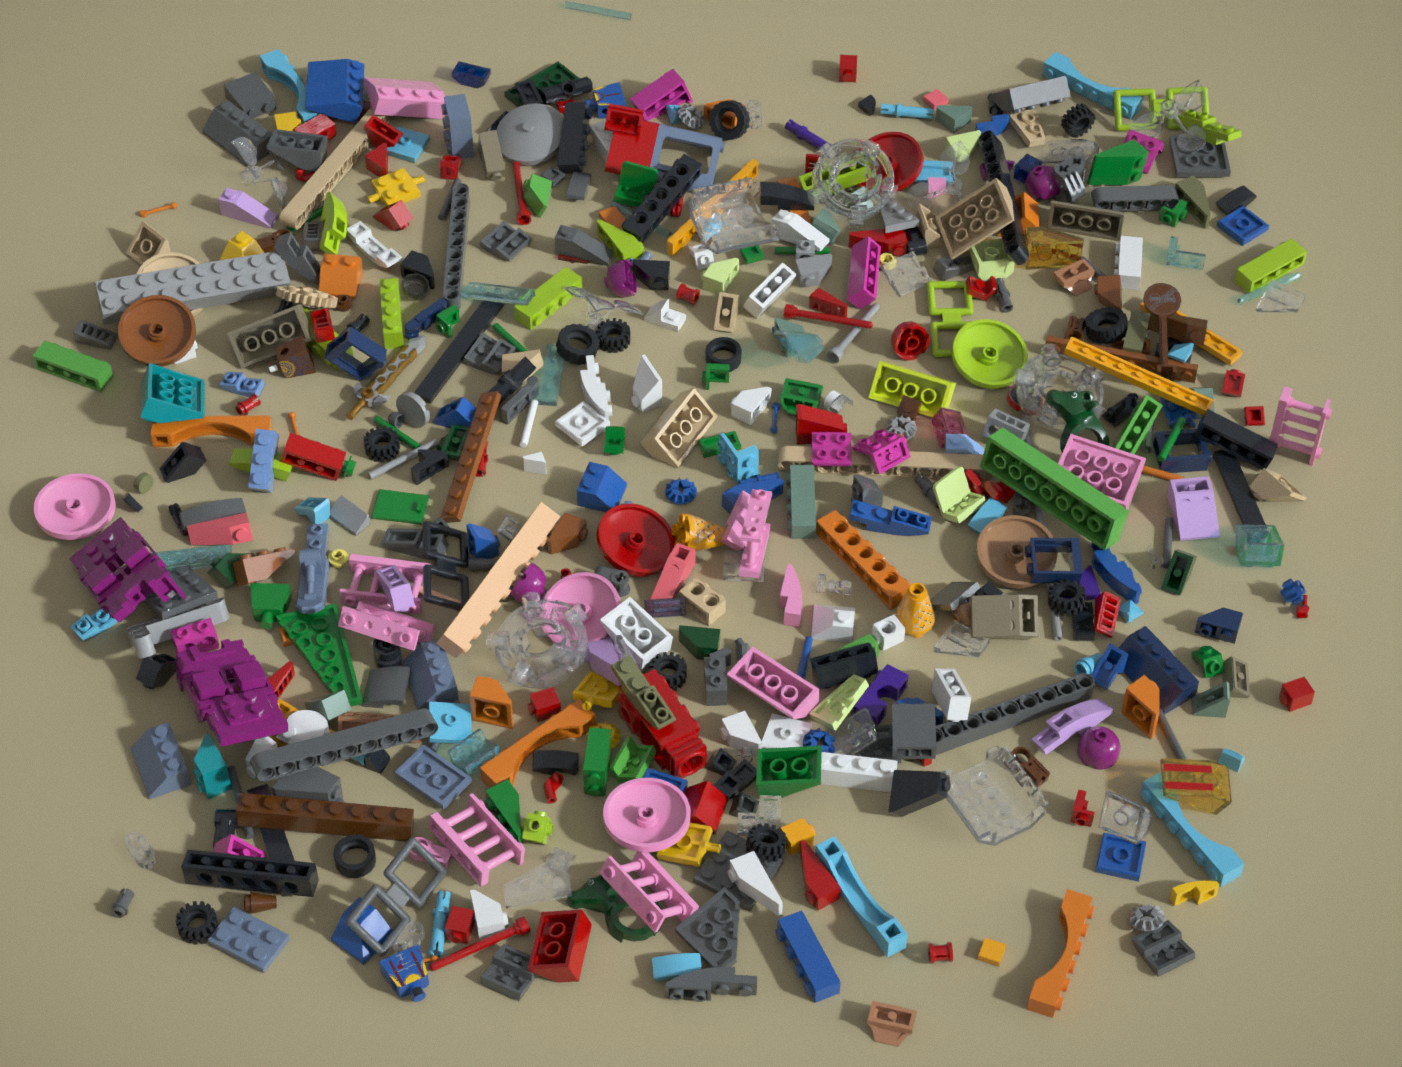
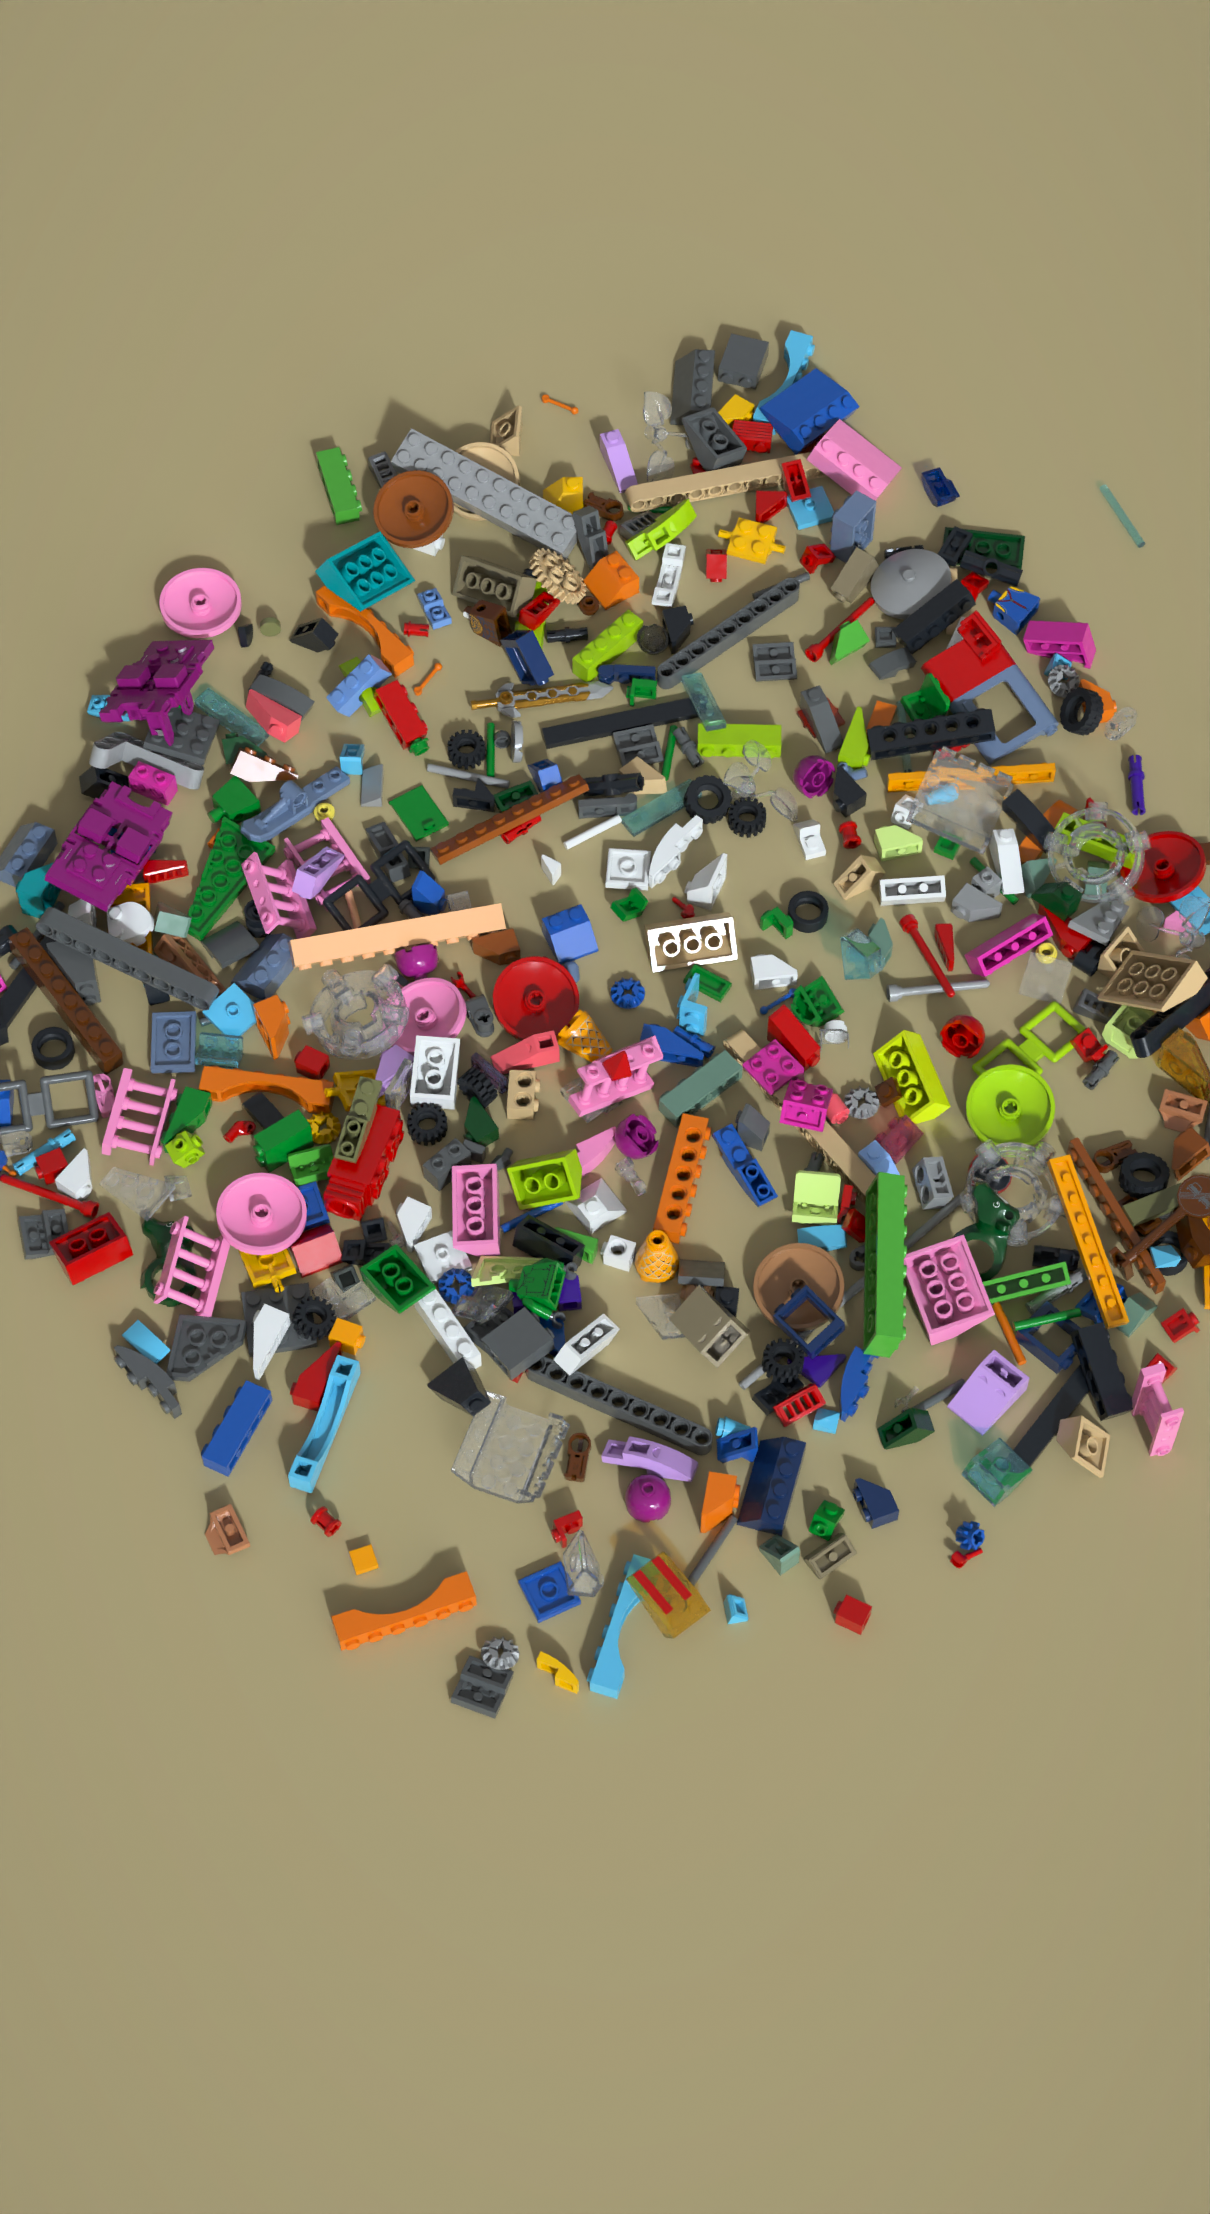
camera: 50 degrees right, 10 degrees up
none -> black tyre [457,1067,498,1108]
none -> lime slope [507,1149,582,1210]
none -> green torso [509,1258,578,1329]
none -> red slope [602,1051,632,1081]
none -> magenta cylinder [614,1114,659,1159]
none -> red hand [672,897,695,919]
none -> dark grey pin [673,727,704,768]
none -> dark green slope [1031,882,1083,922]

